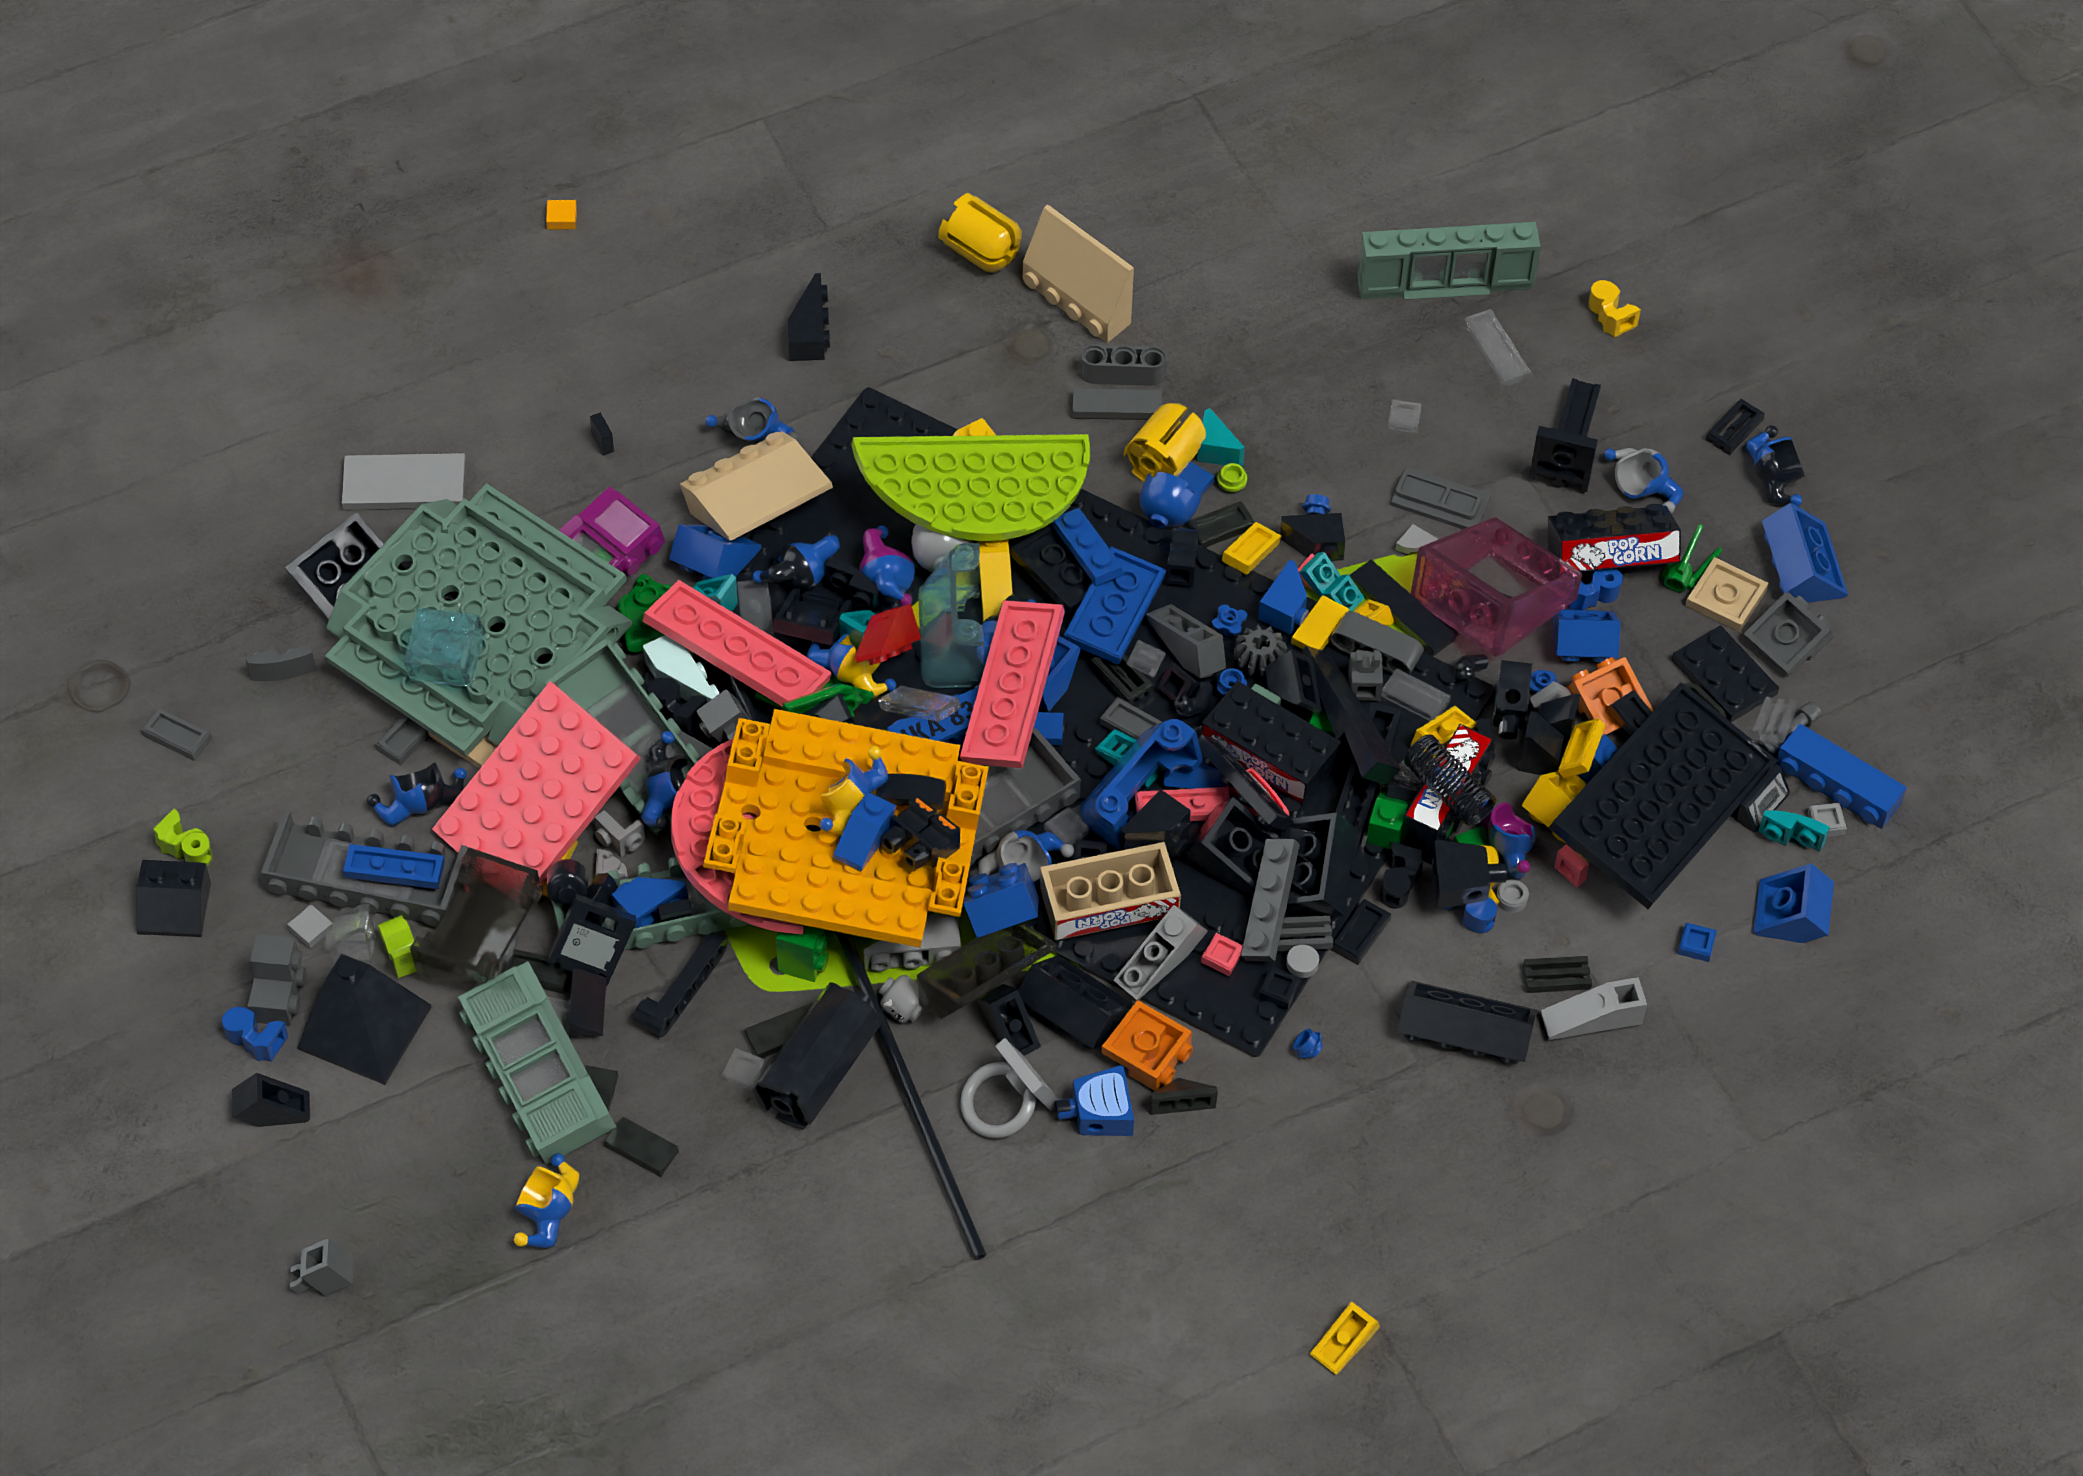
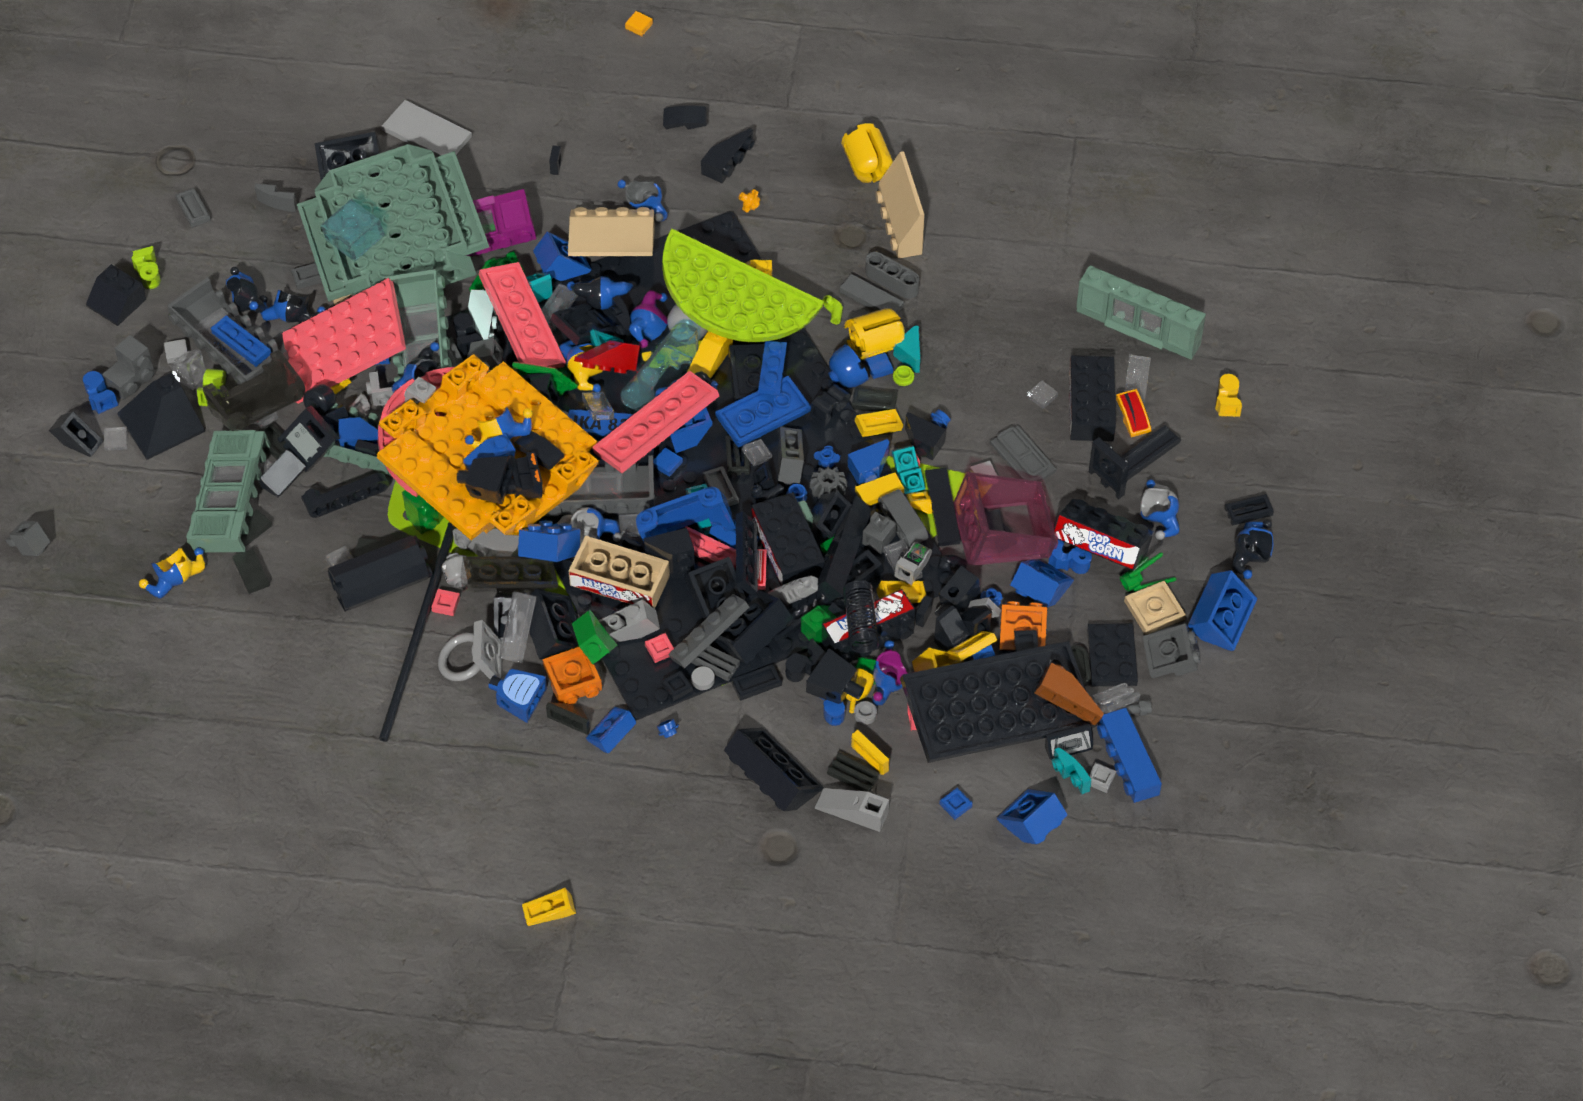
camera: 35 degrees right, 0 degrees up
none -> clear tile [104,427,128,451]
none -> black piece [226,267,265,313]
none -> light grey bracket [404,377,436,404]
none -> coral tile [431,589,460,616]
none -> black torso [457,456,514,504]
none -> clear tile [499,592,536,663]
none -> green slope [572,610,618,664]
none -> blue slope [586,707,636,753]
none -> black slope [663,106,707,130]
none -> light orange plant [738,189,760,213]
none -> light grey hinge [768,576,818,605]
none -> lime arm [822,295,843,325]
none -> yellow tile [851,730,889,775]
none -> light grey leg [894,542,932,585]
none -> dark orange slope [1034,663,1104,726]
none -> black brick [1069,355,1116,442]
none -> slope [1116,389,1151,438]

